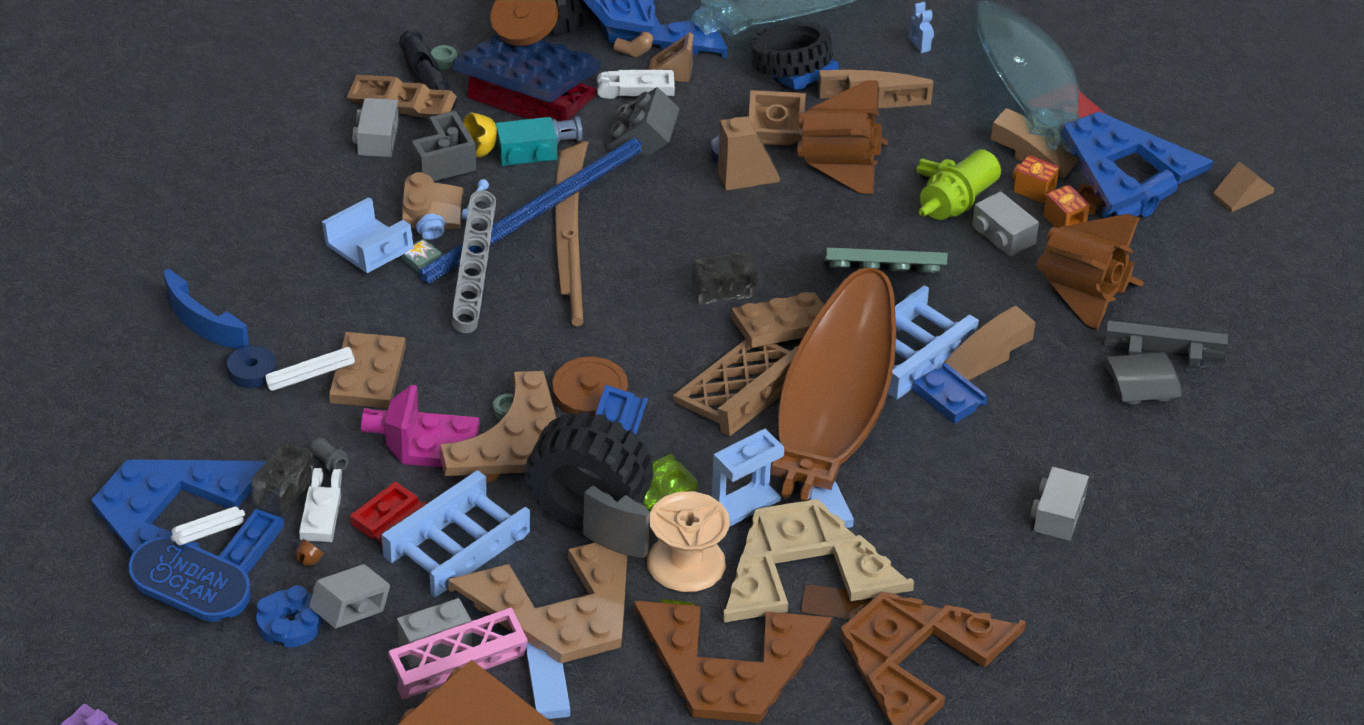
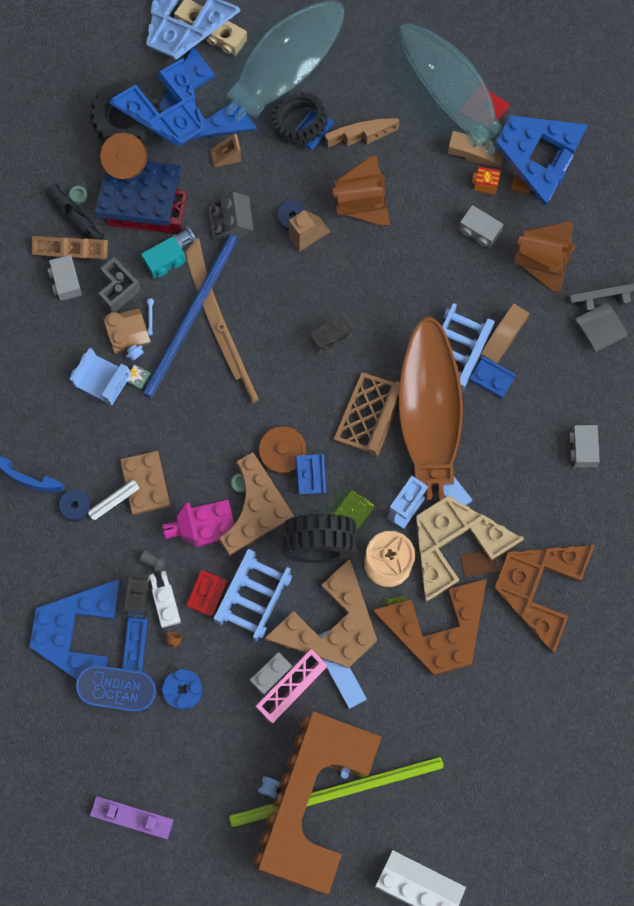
camera: 20 degrees left, 30 degrees up
white axle [170,506,245,545] -> none
light grey brick [309,564,390,629] -> none
light grey beam [451,190,496,333] -> none
yellow hair [463,112,497,158] -> none
dark grey slope [583,486,650,558] -> none
white hinge [597,70,675,99] -> none
medium nougat arm [614,32,654,57] -> none
medium nougat plate [731,292,824,348] -> none
medium nougat slope [749,90,806,145] -> none
sand green plate [823,247,948,273] -> none
light blue plate [909,2,934,53] -> none
lime piece [916,149,1001,220] -> none
orange brick [1043,185,1090,228] -> none
medium nougat slope [1213,162,1275,213] -> none

